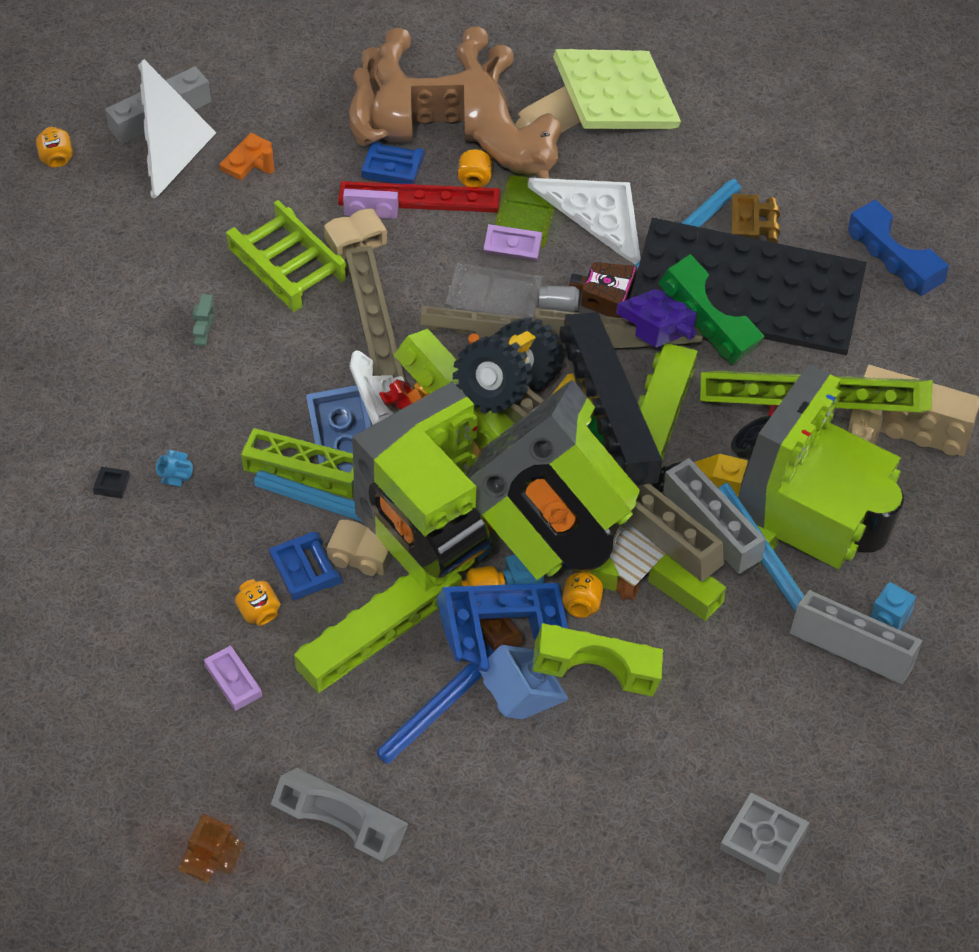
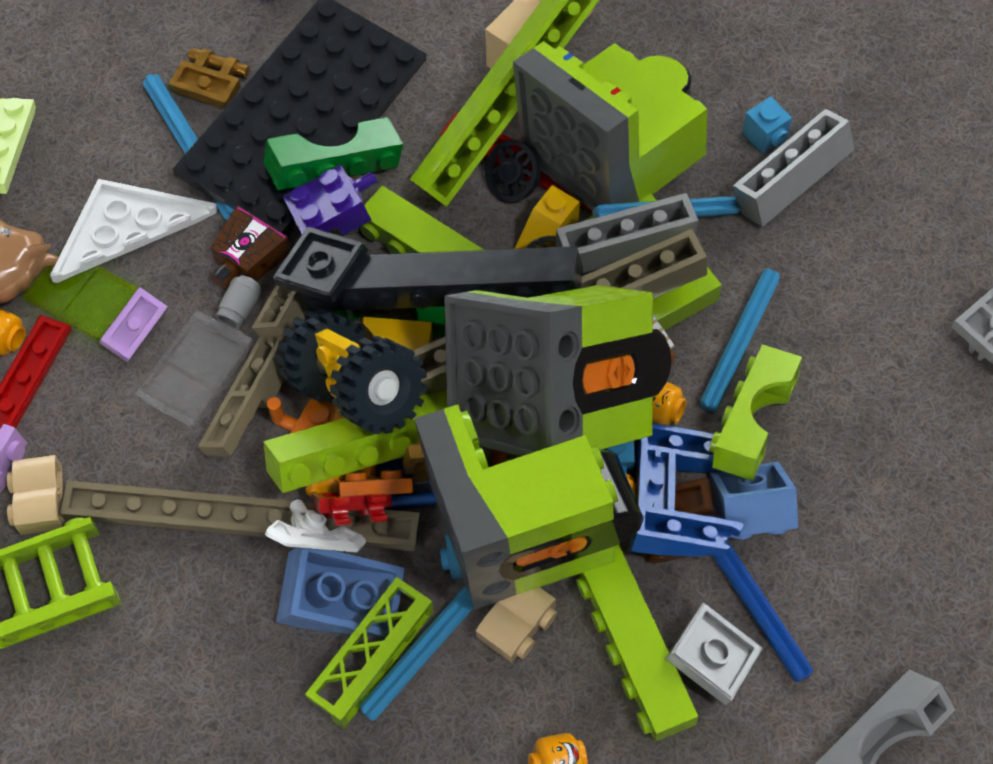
camera: 70 degrees left, 10 degrees up
sand green plate [193,294,215,346] -> none
blue plate [269,532,343,601] -> none
none -> black tile [273,227,368,303]
none -> light grey tile [665,602,762,706]
none -> dark azure axle [699,269,780,413]

